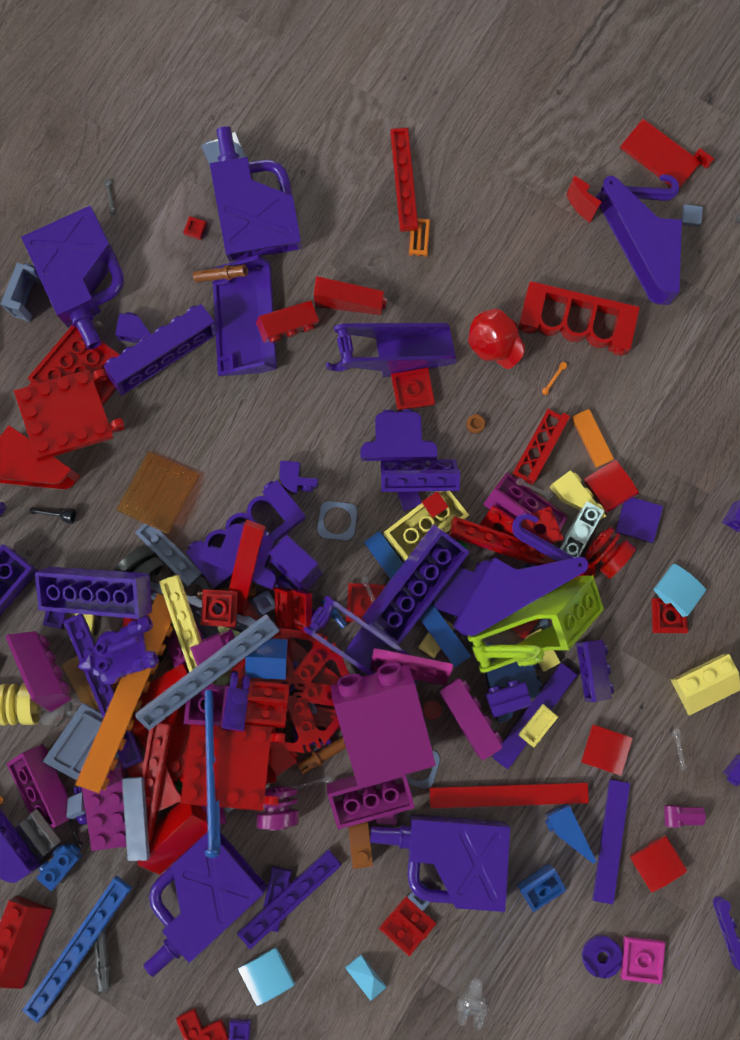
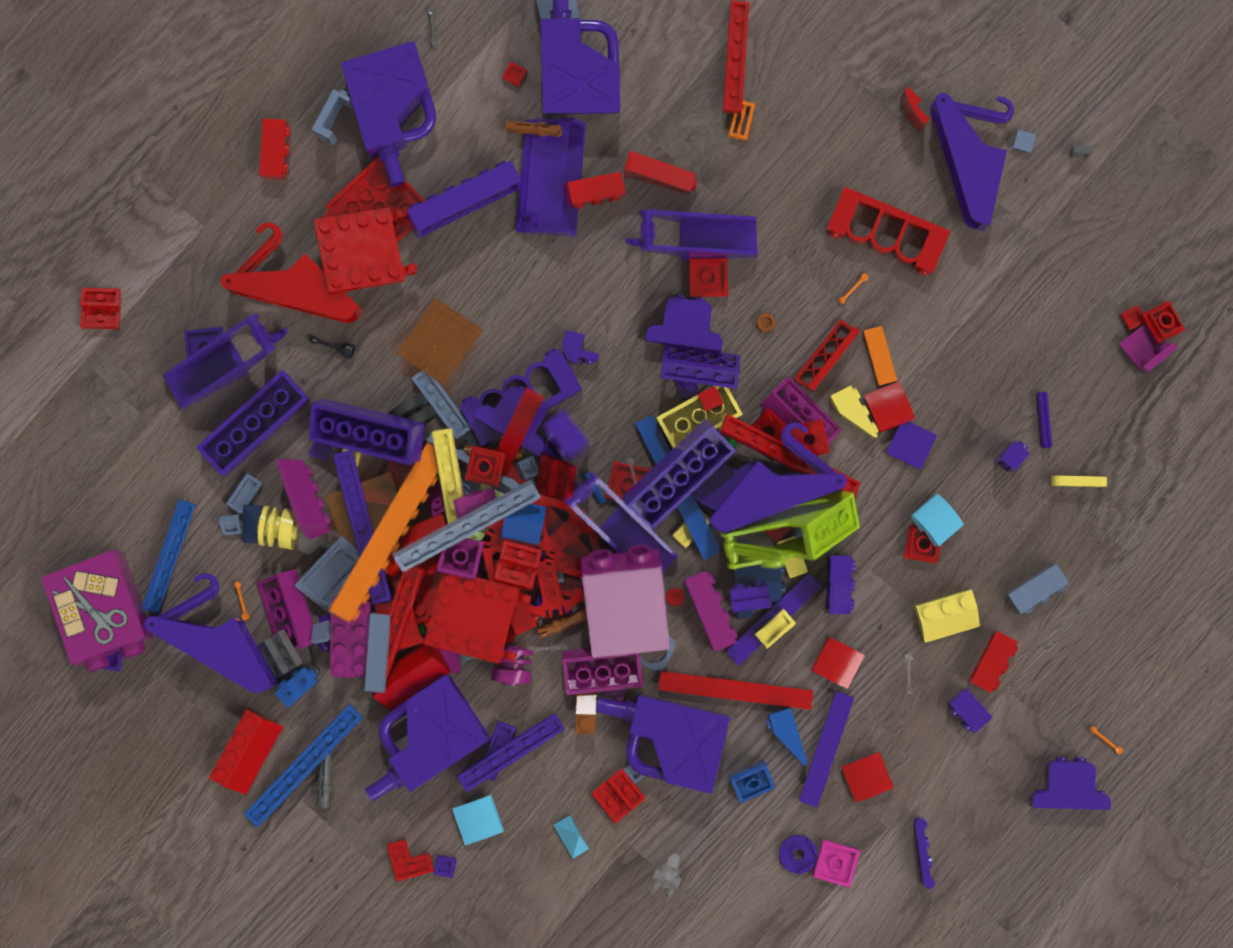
camera: 10 degrees right, 5 degrees up
dark purple shield [78,615,159,685] -> none
dark purple slope [115,312,151,343] -> none
blue bar [204,690,221,858] -> none
dark purple hinge [222,672,250,732] -> none
sand blue piece [318,501,357,540] -> none
dark pink tile [369,648,453,686] -> none
red piece [468,309,526,369] -> none
clear hinge [516,478,553,499] -> none
light aqua slope [560,502,604,558] -> none
red wheel [584,527,636,579] -> none
red tile [620,119,701,189] -> none
magenta piece [664,805,706,827] -> none
red slope [694,148,715,168] -> none

